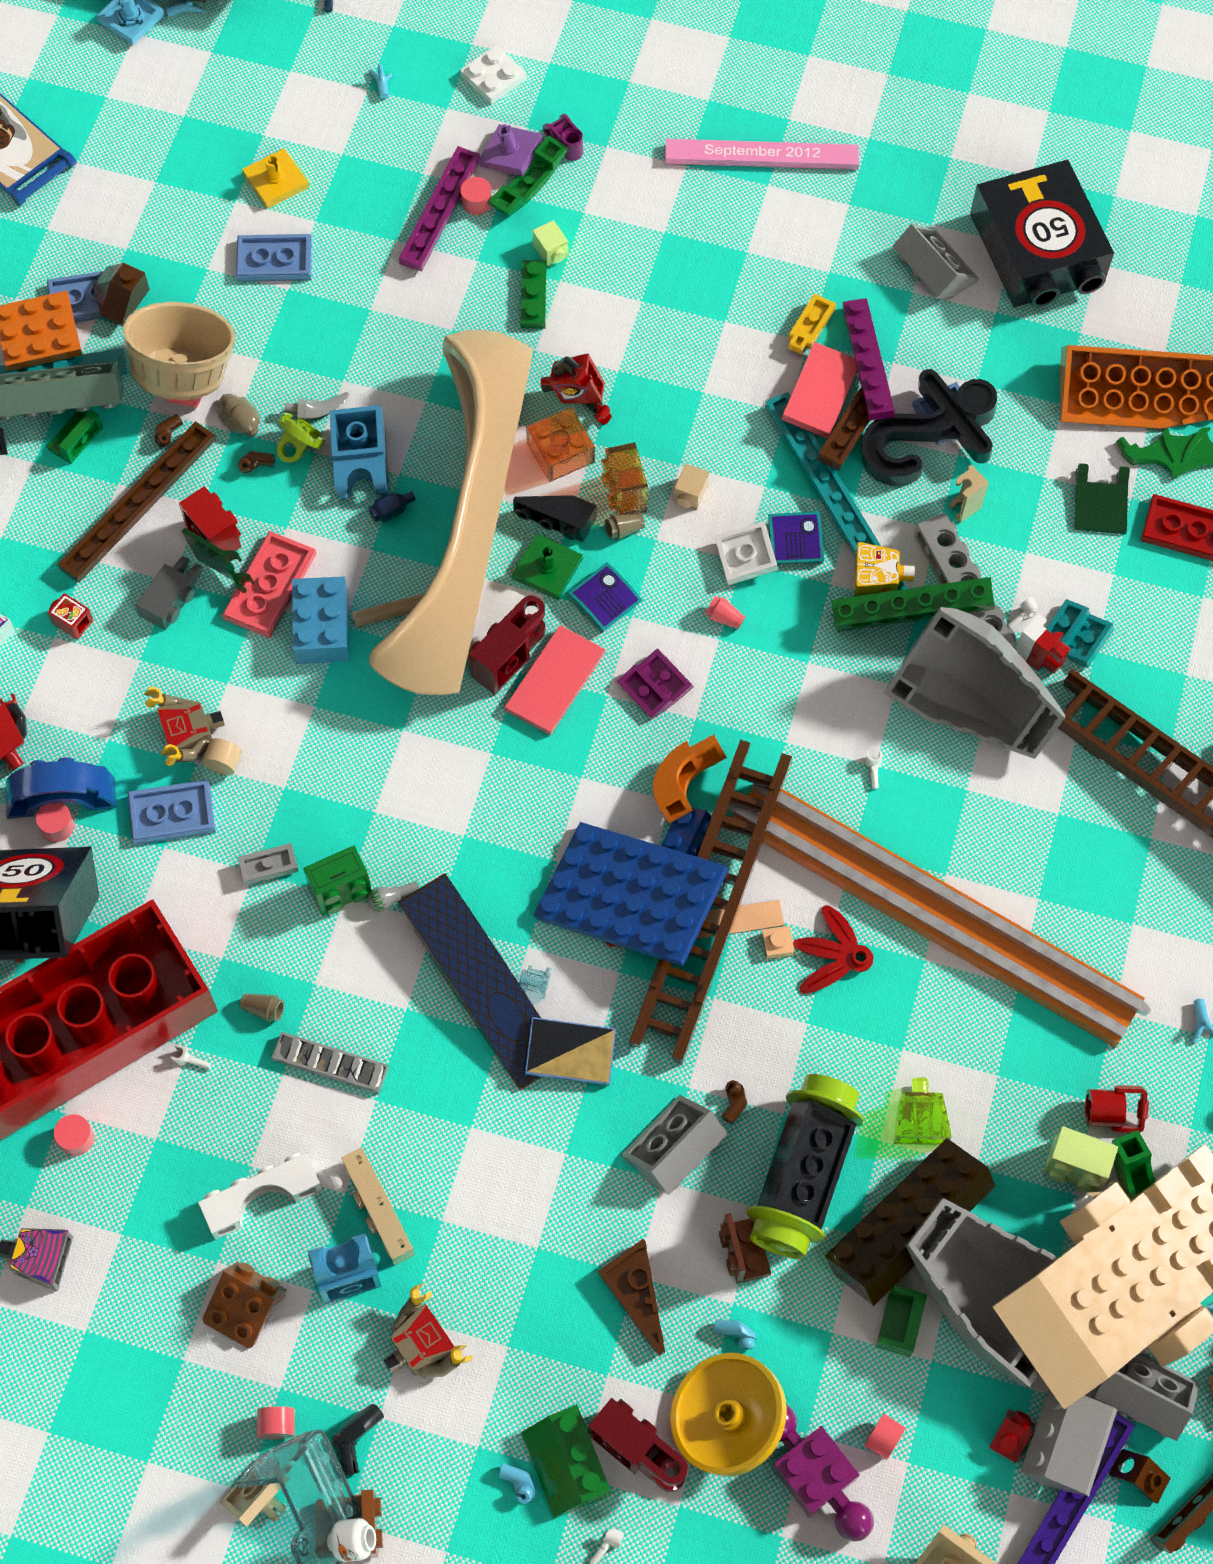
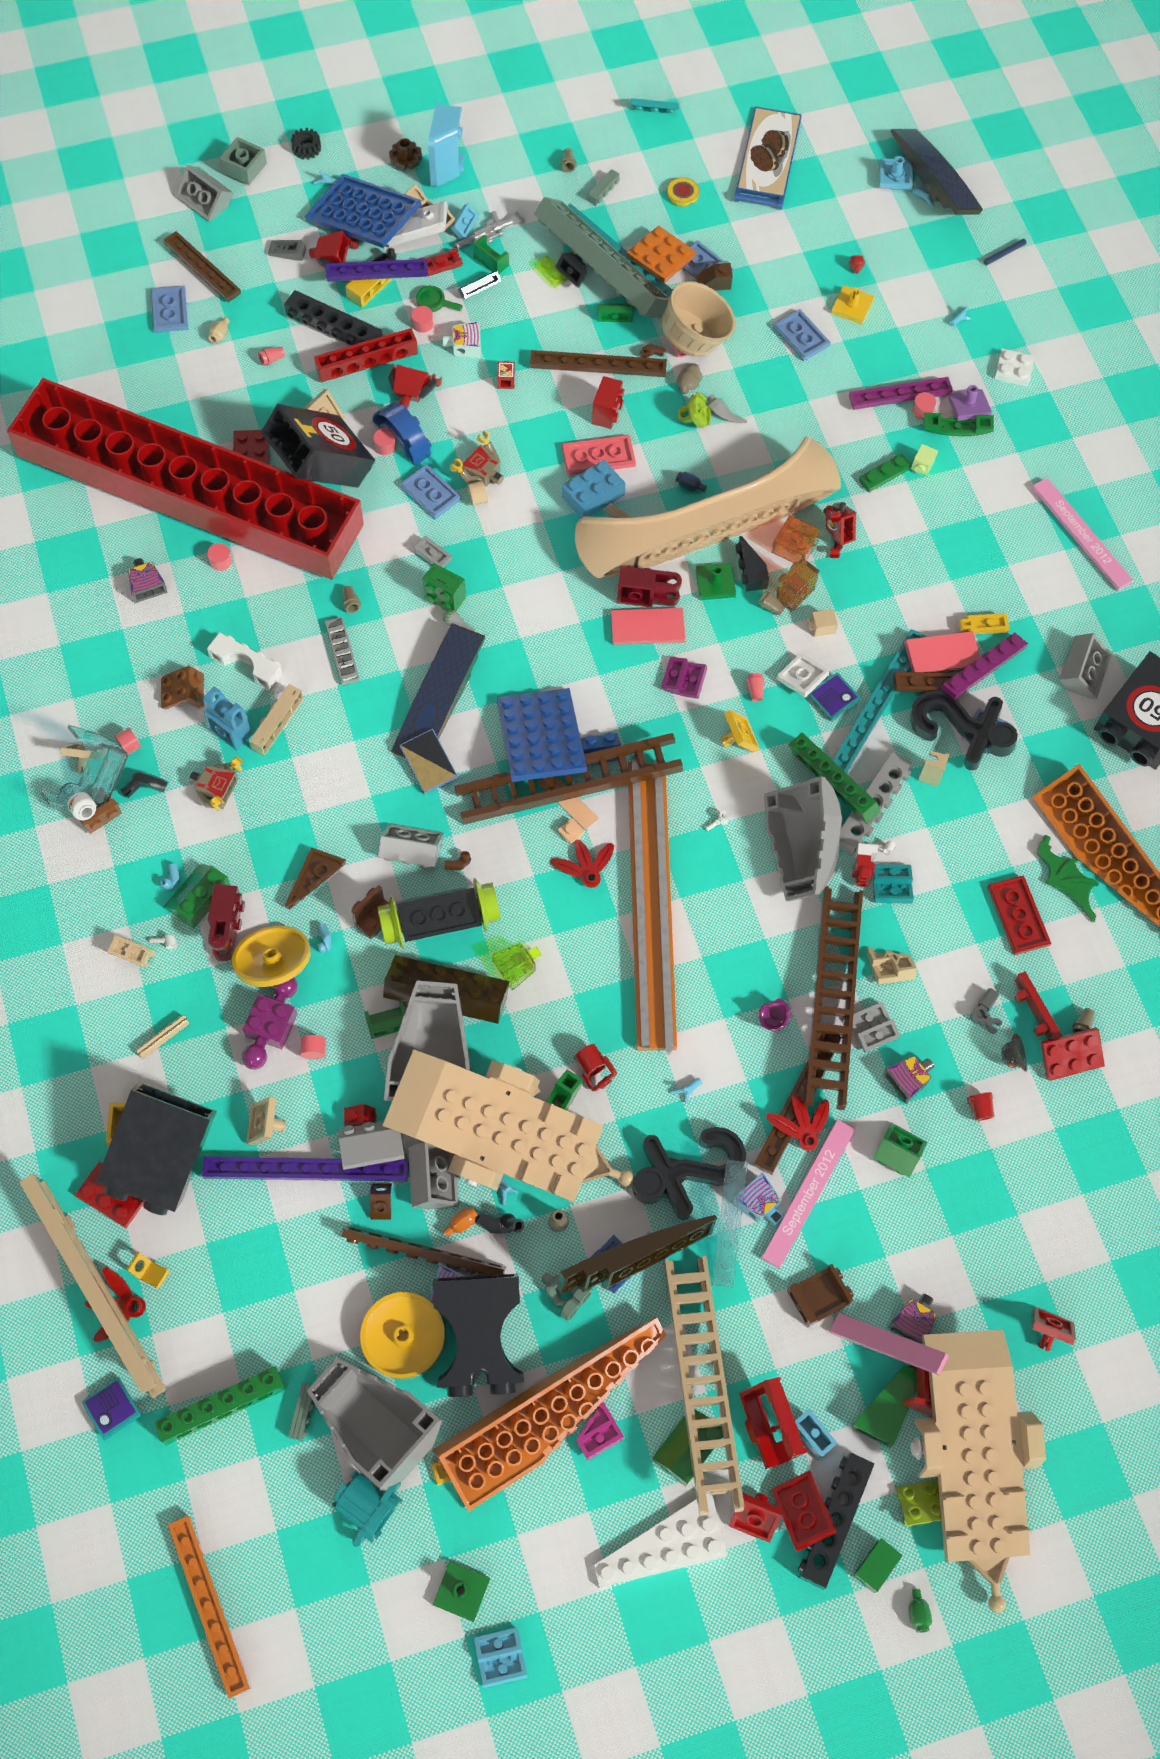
camera: 55 degrees right, 0 degrees up
dark grey hinge [135,556,203,630] -> none
white hand [170,1045,211,1070] -> none
dark green flag [181,528,254,593] -> none
reddish brown arm [238,451,275,473] -> none
dark azure brick [329,405,389,500] -> none
clear light blue brick [519,965,551,999] -> none
magenta piece [543,113,584,161] -> none
slope [567,562,643,633] -> none
orange arch [653,734,727,823] -> none
yellow torso [854,542,915,597] -> none
yellowish green brick [1042,1126,1118,1193] -> none
dark green flag [1074,463,1130,534] -> none
none -> yellow tile [720,710,760,752]
none -> magenta hair [759,998,792,1031]
none -> red plate [848,255,865,274]
none -> tan slope [867,948,917,985]

